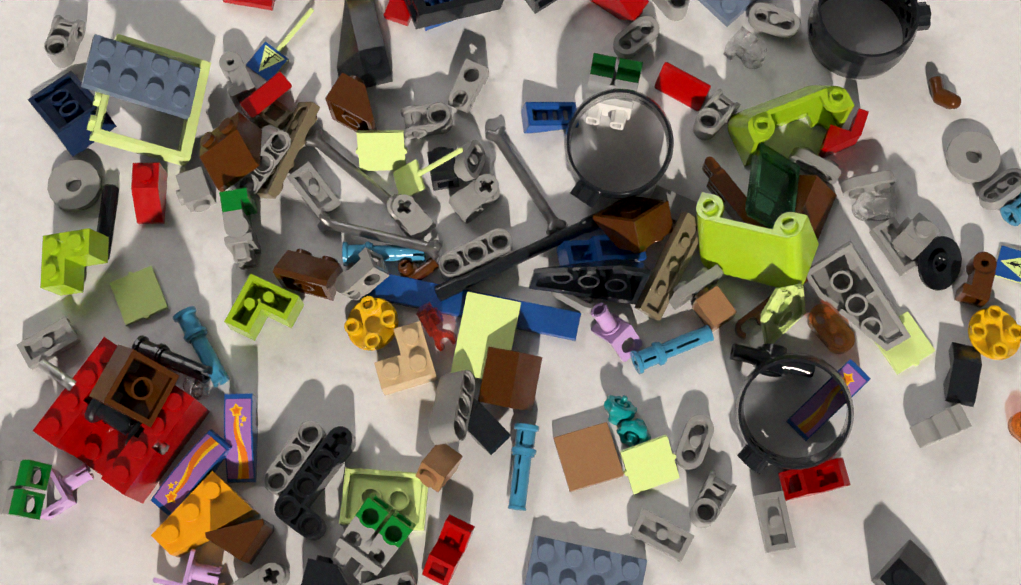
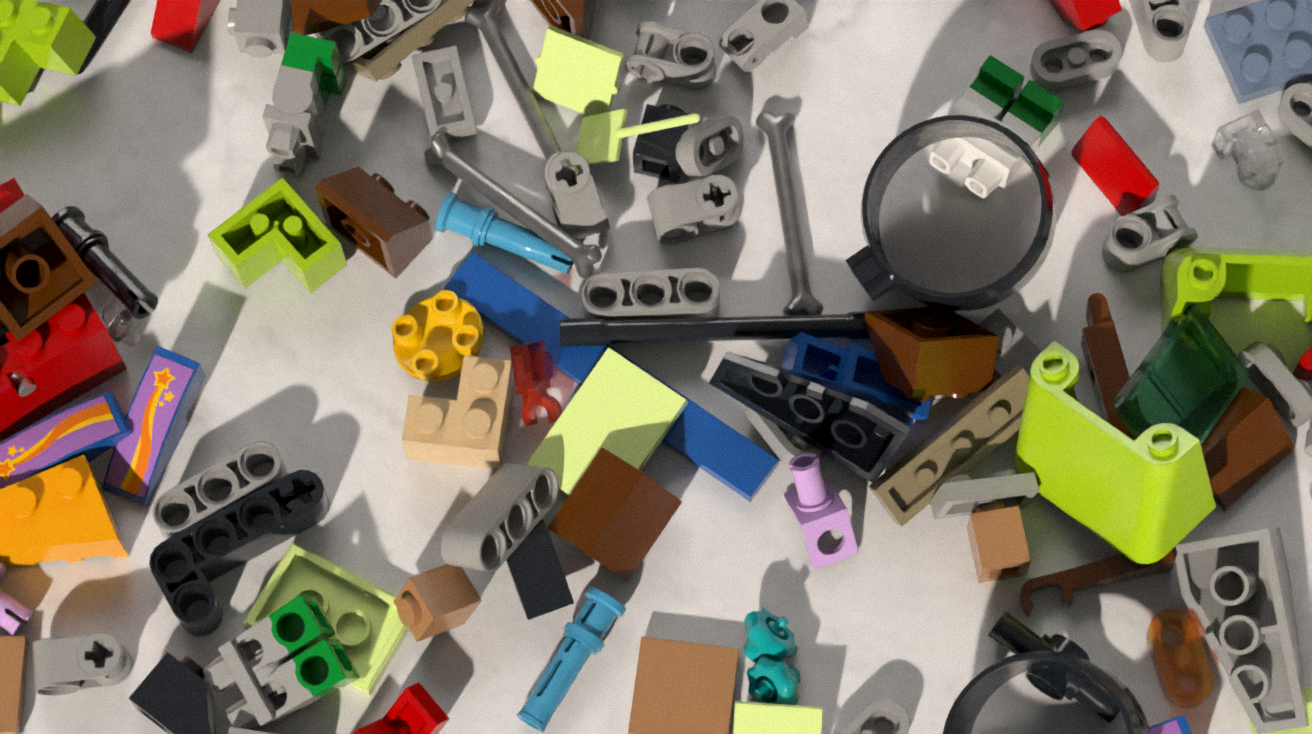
camera: 25 degrees right, 5 degrees down
yellowish green piece [110,266,169,326] -> none
dark azure pin [173,306,230,387] -> none
reddish brown slope [205,519,274,565] -> none
light grey leg [335,247,390,300] -> none
reddish brown arm [398,257,439,280] -> none
blue slope [521,102,579,133] -> none
dark azure pin [630,325,714,374] -> none
yellowish green tile [761,284,806,344] -> none

